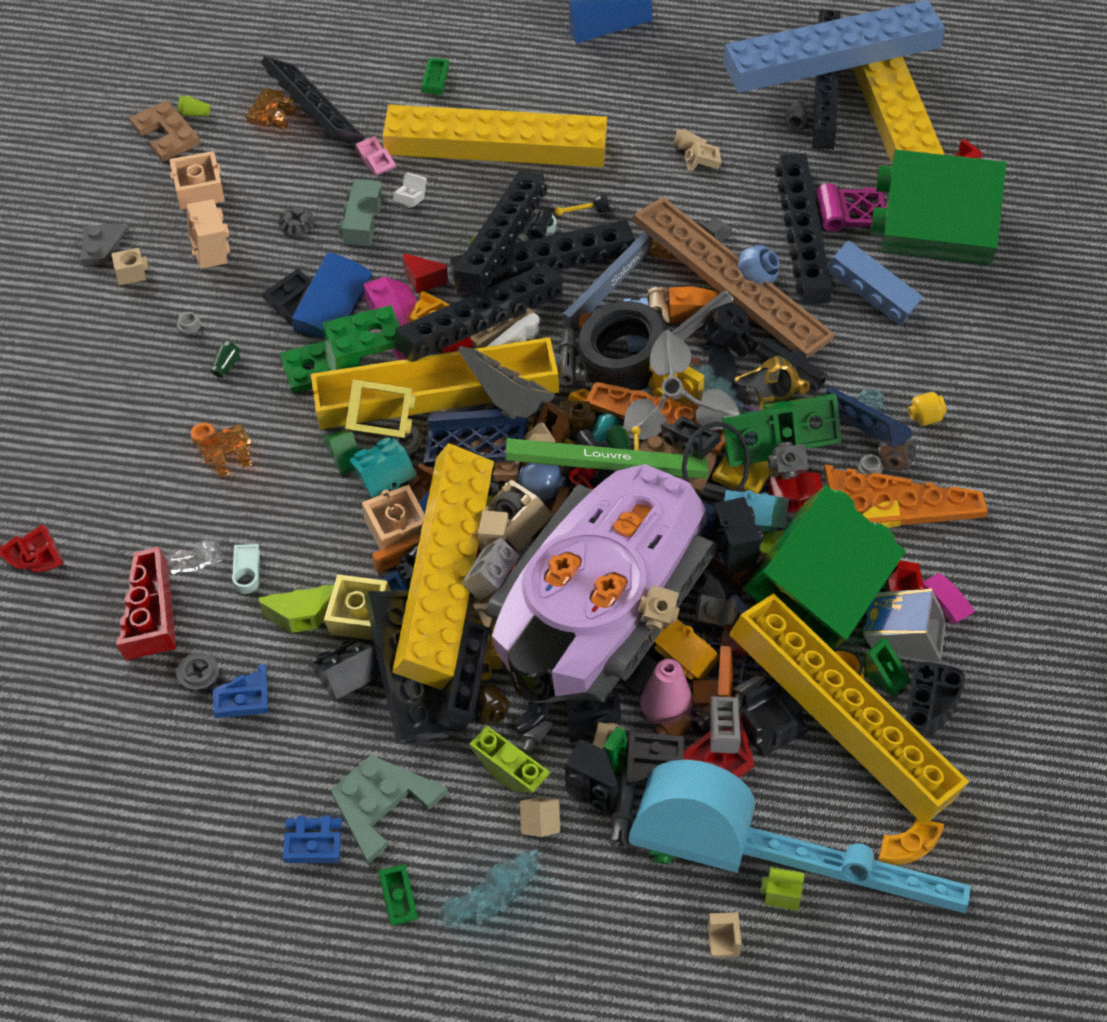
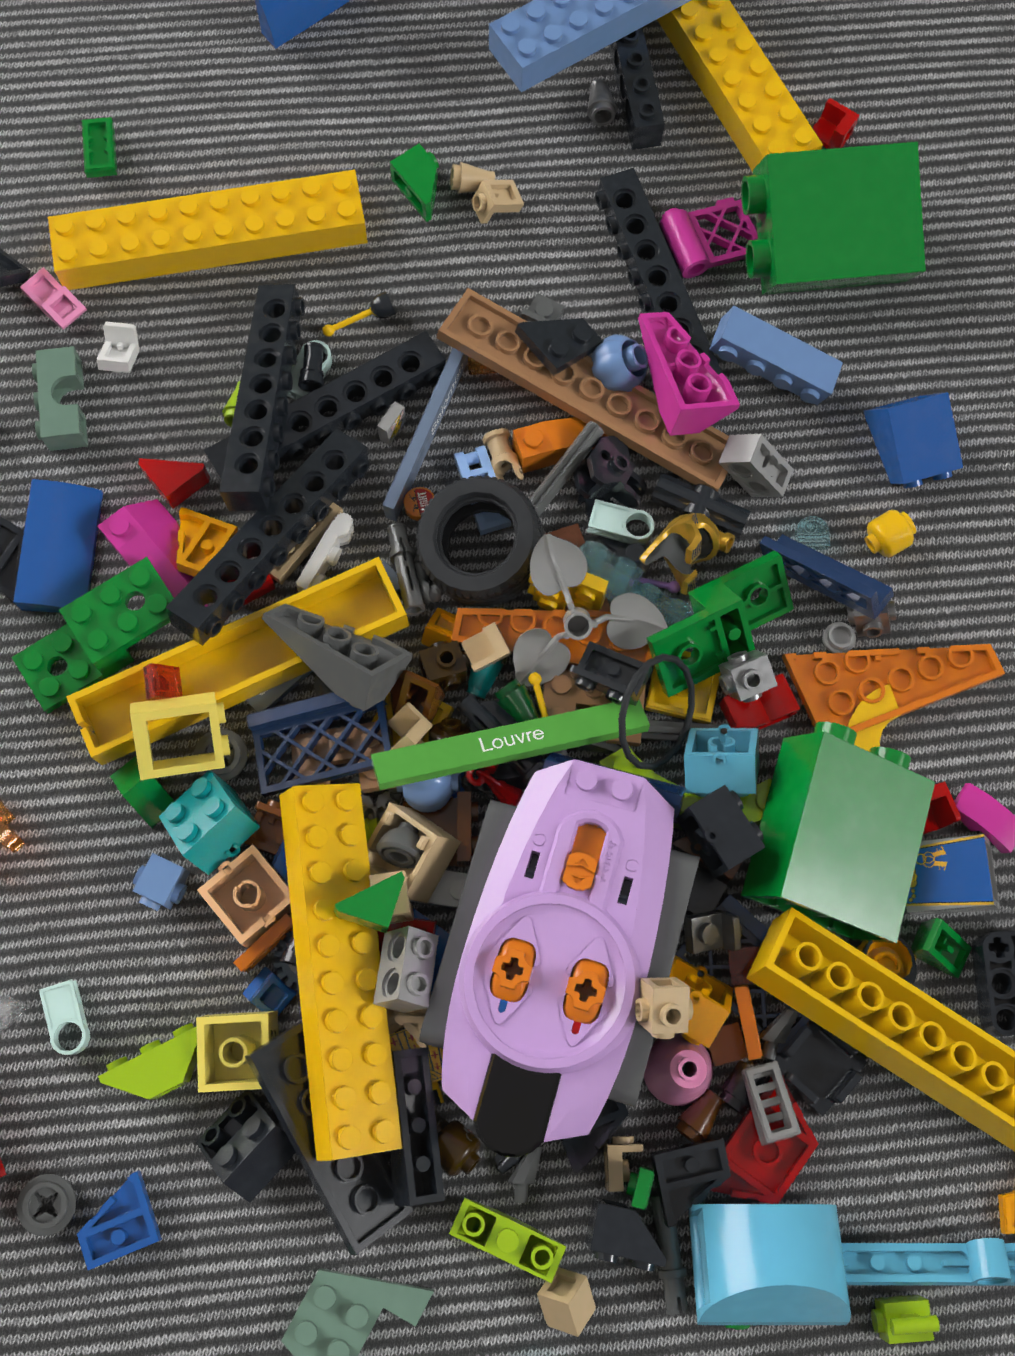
camera: 20 degrees left, 20 degrees up
none -> medium blue brick [133,853,190,911]
none -> clear red plate [143,663,183,701]
none -> green slope [334,871,405,933]
none -> light grey tile [377,402,406,445]
none -> green slope [390,143,439,222]
none -> tan panel [462,622,512,672]
none -> black wing [515,318,603,376]
none -> light aqua piece [587,499,655,545]
none -> dark pink wedge [638,312,740,436]
none -> light grey brick [719,434,794,497]
none -> blue slope [864,392,963,489]

